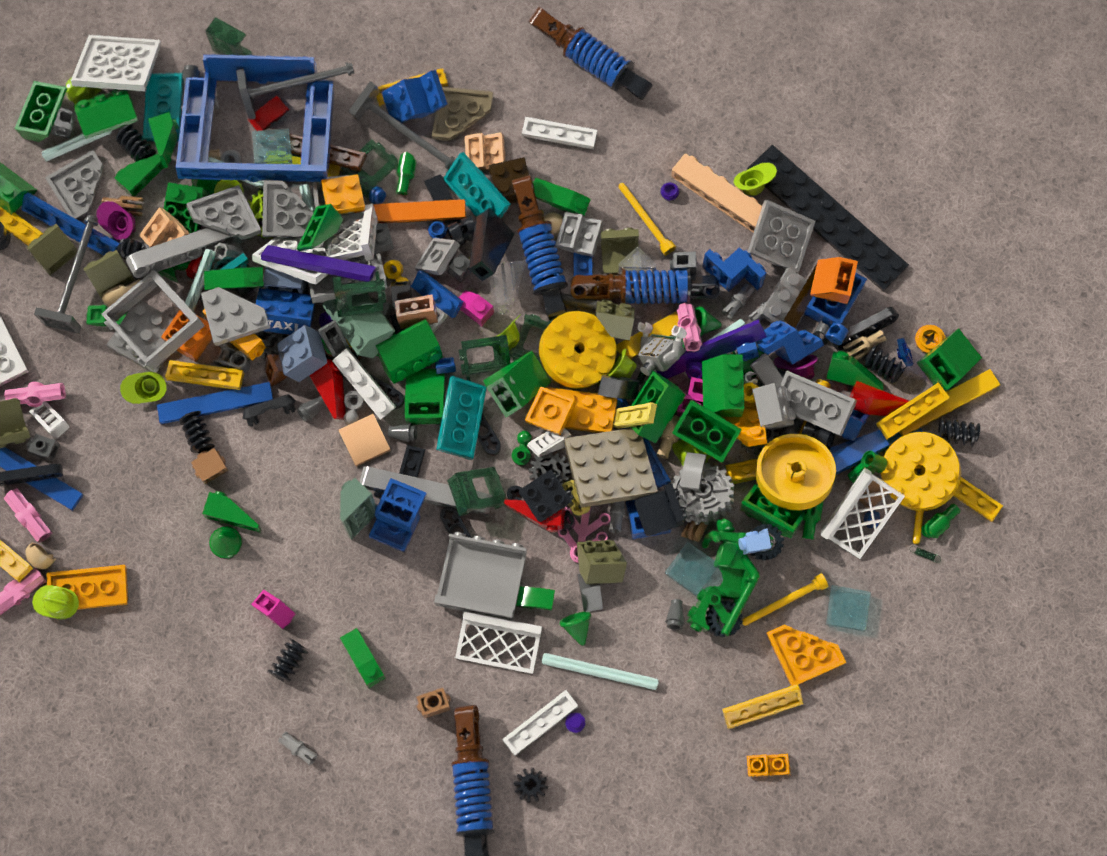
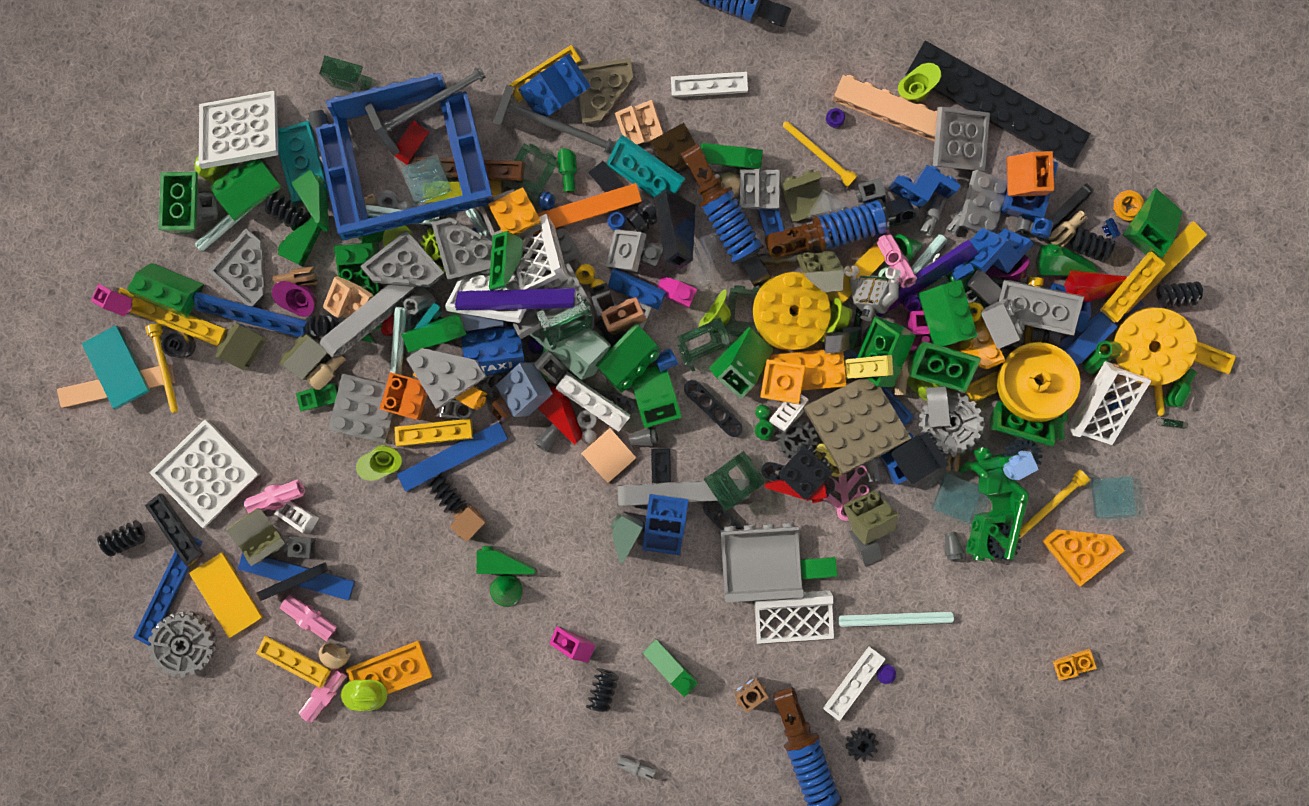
camera: 15 degrees left, 15 degrees up
dark grey tile [34,215,98,334] -> none
light grey window [102,269,205,371] -> none
black piece [243,394,296,427] -> none
teal tile [436,376,487,460] -> none
green hat [559,612,592,646] -> none
yellow tile [722,684,803,729] -> none
dark brown sticker [784,264,817,328] -> none

